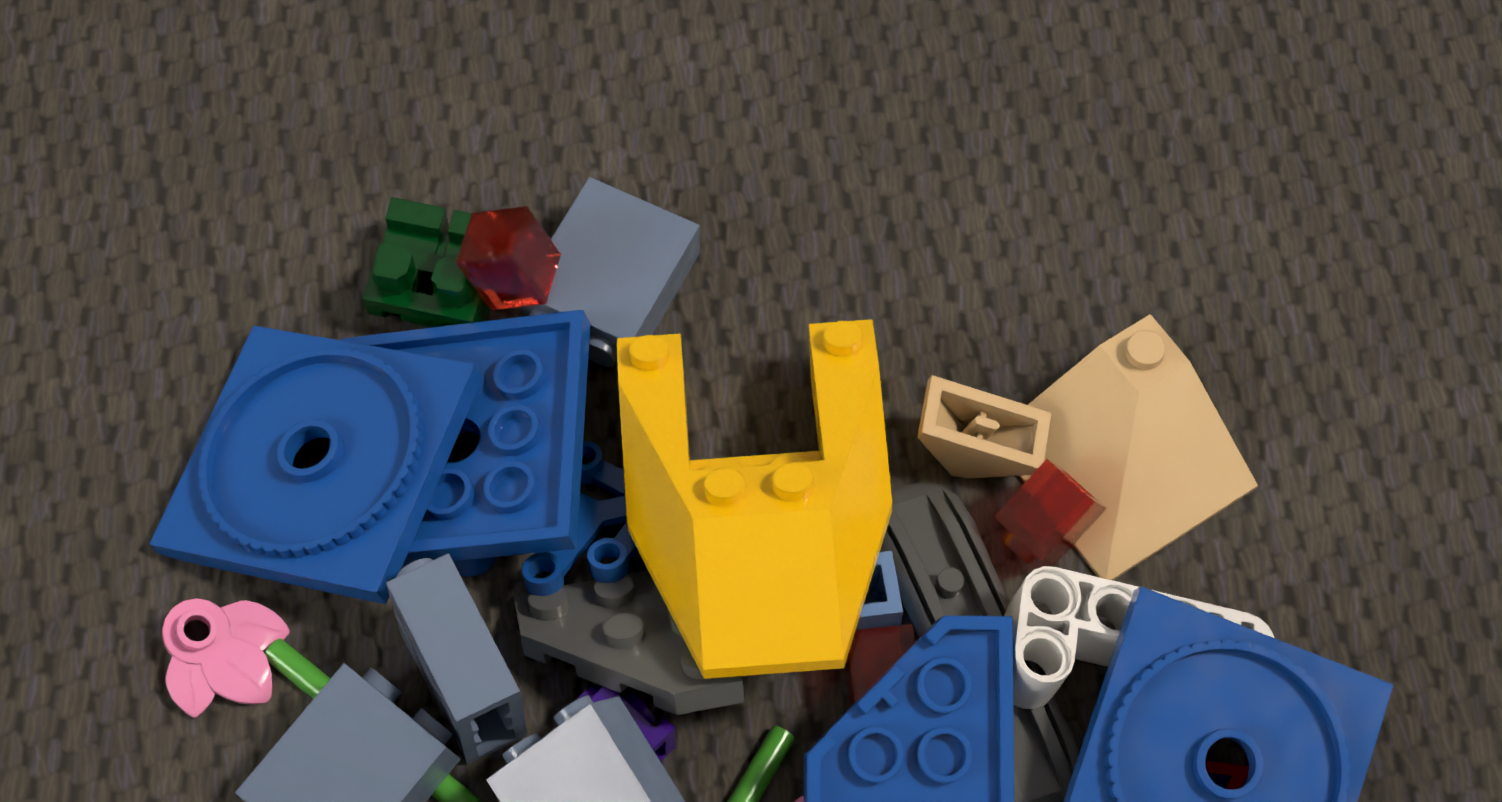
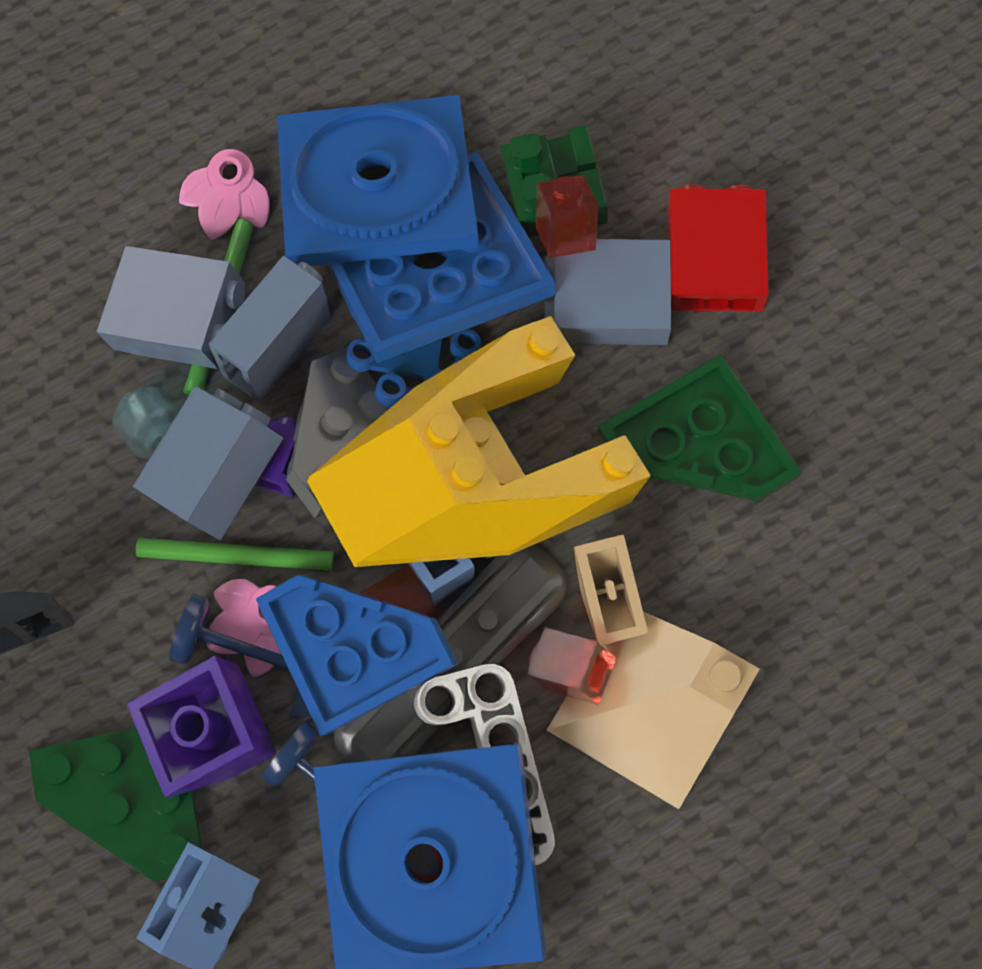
camera: 70 degrees right, 10 degrees up
none -> dark green plate [597,354,802,502]
none -> red brick [667,184,768,312]

